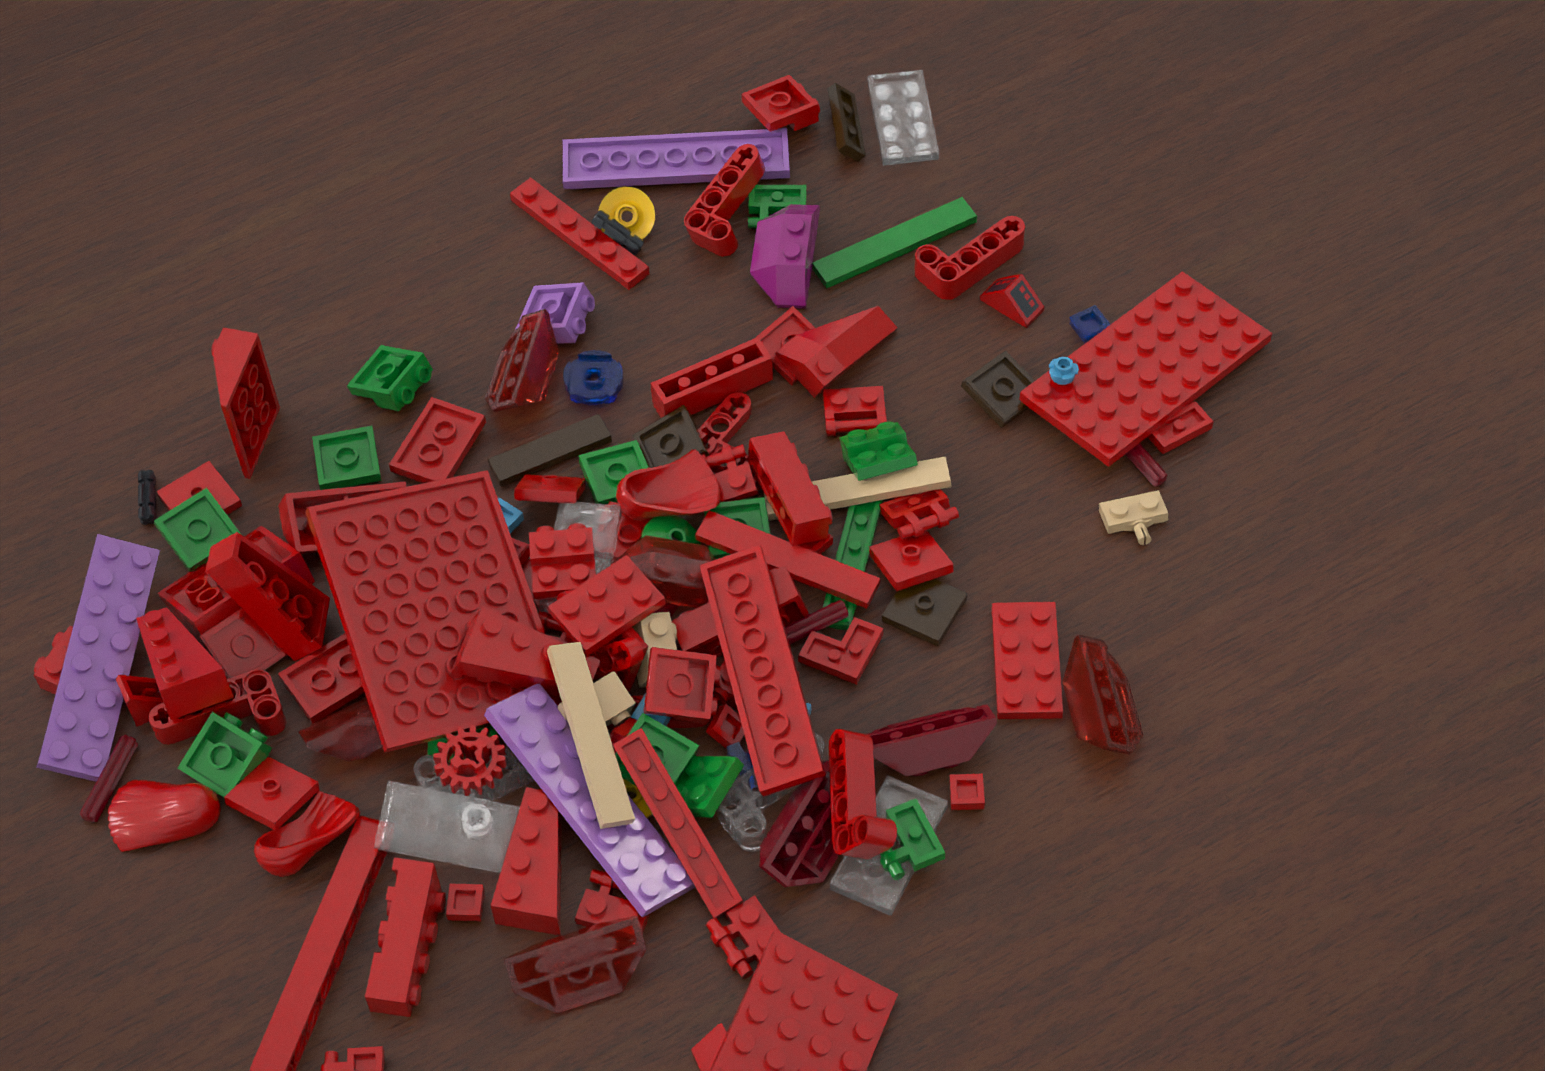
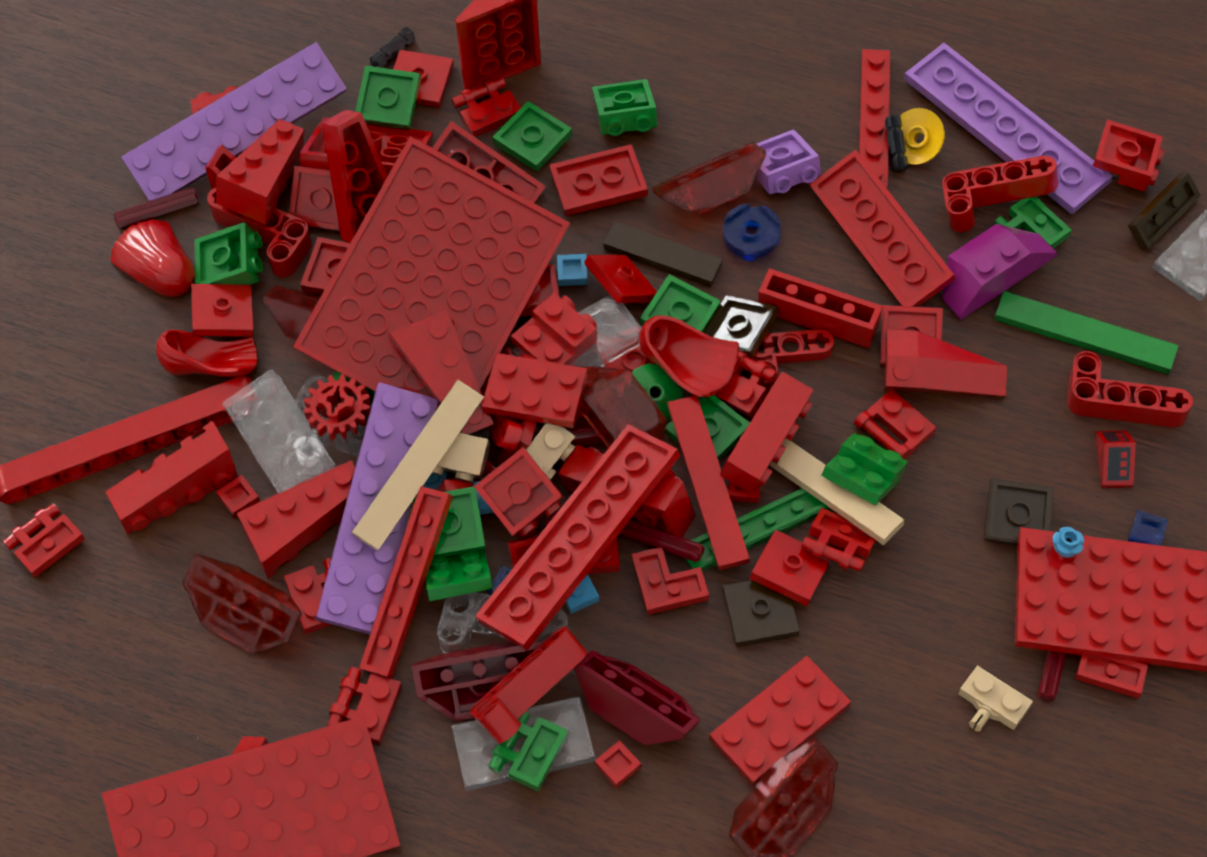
camera: 50 degrees right, 5 degrees up
none -> red plate [451,77,521,137]
none -> red plate [809,149,956,307]

